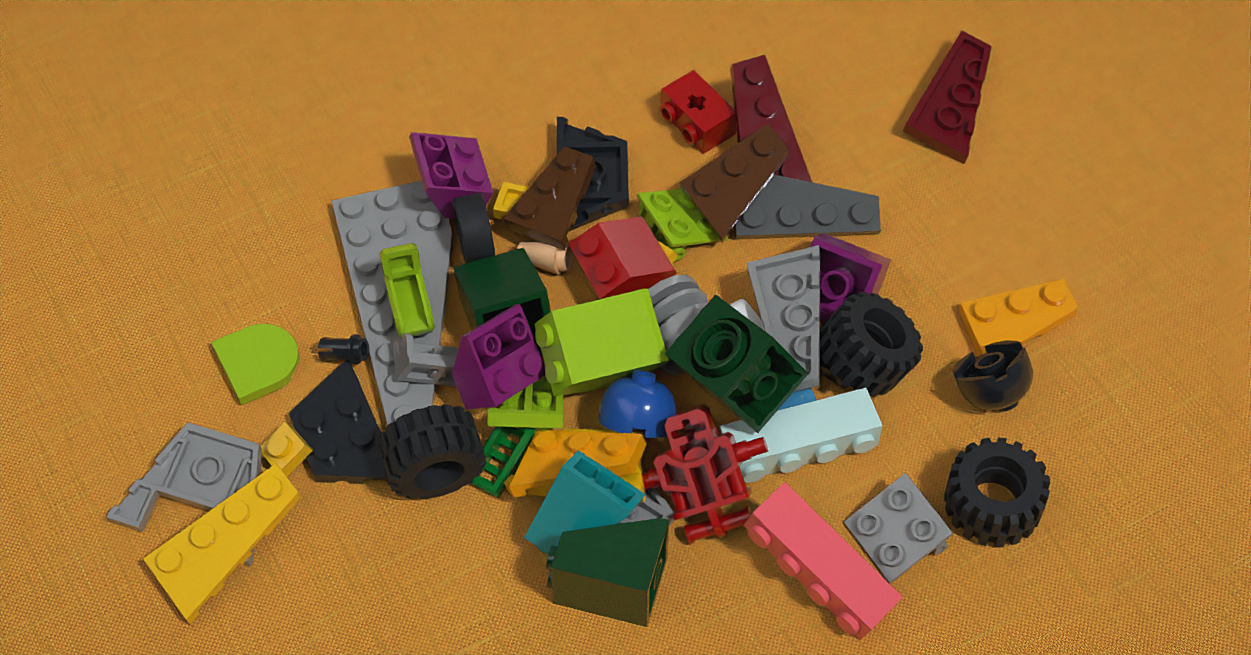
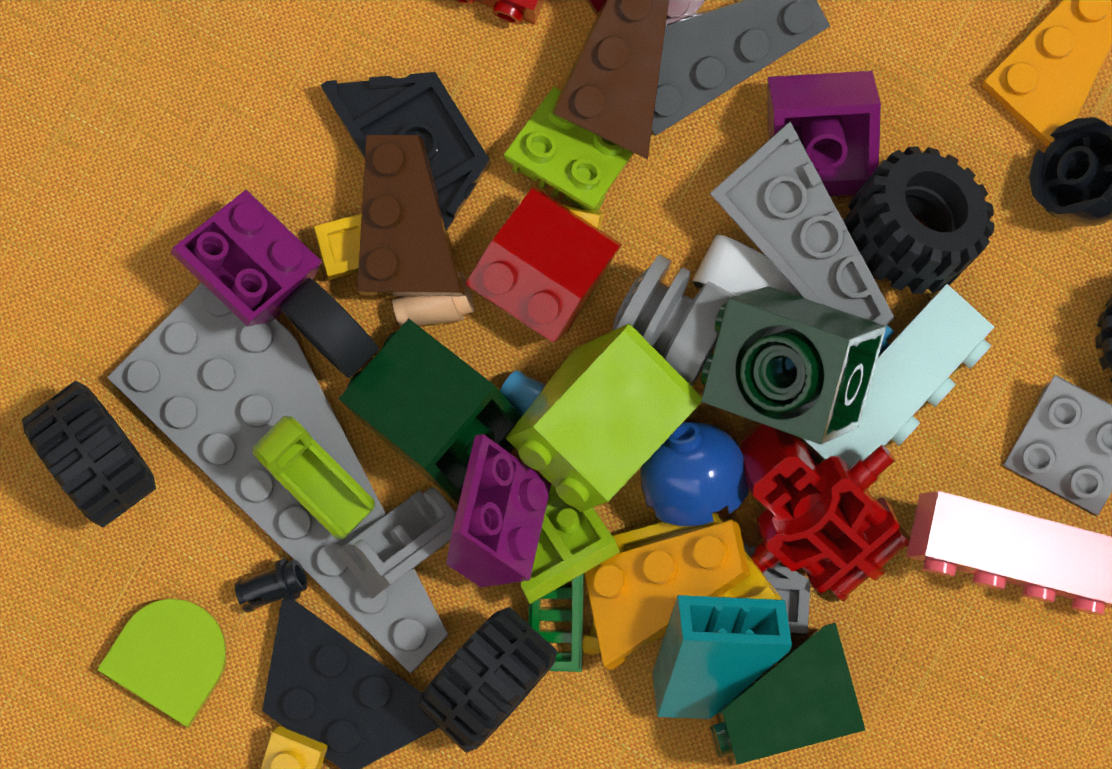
camera: 30 degrees left, 25 degrees up
none -> black tyre [22,380,156,528]

